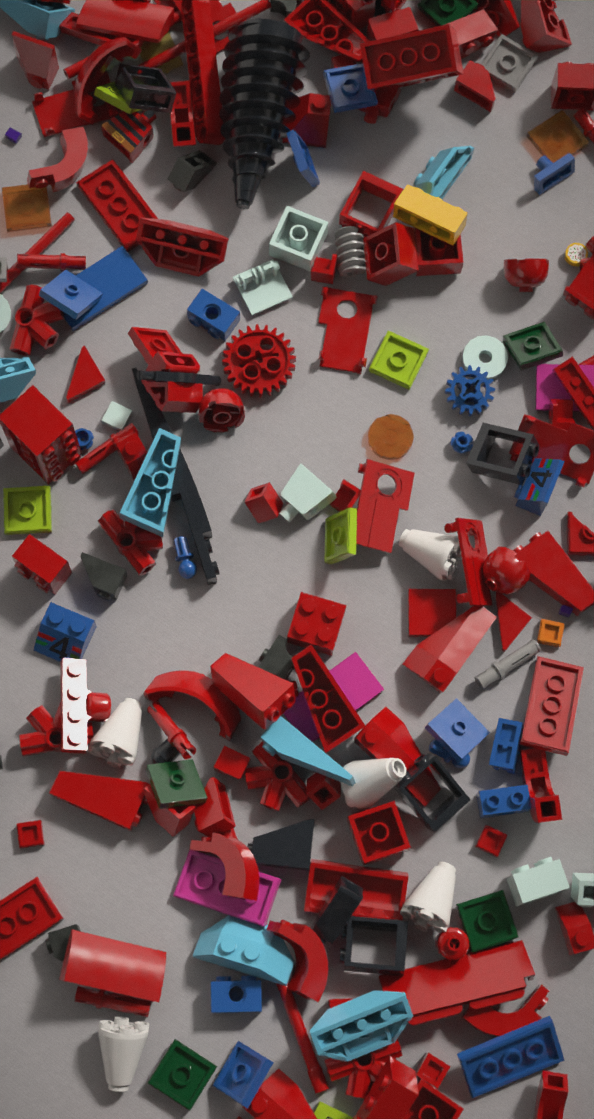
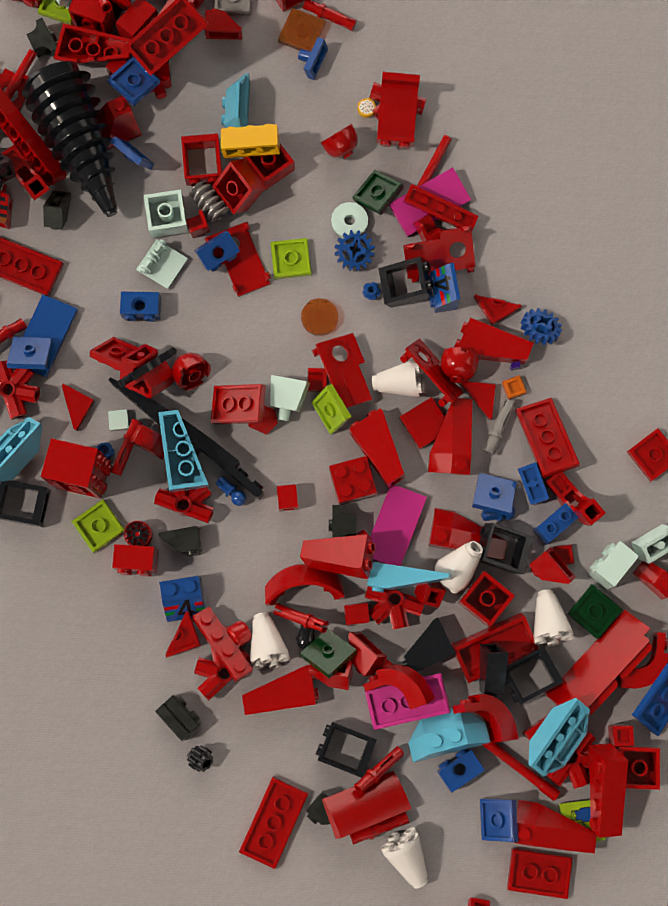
camera: 30 degrees left, 5 degrees up
red tile [17,820,45,849] -> none
red wedge [136,218,229,277] -> none
dark green plate [148,1039,217,1111] -> none
red gear [222,324,296,398] -> none
red wedge [291,645,366,753] -> none
red head [435,927,469,960] -> none
none -> red wheel [124,521,153,546]
none -> red tile [165,611,201,658]
none -> blue brick [194,231,240,272]
none -> red tile [210,384,266,424]
none -> red panel [277,484,299,511]
none -> black window [315,722,377,778]
none -> red slope [349,408,405,489]
none -> red pin [354,746,404,794]
none -> red slope [529,547,576,584]

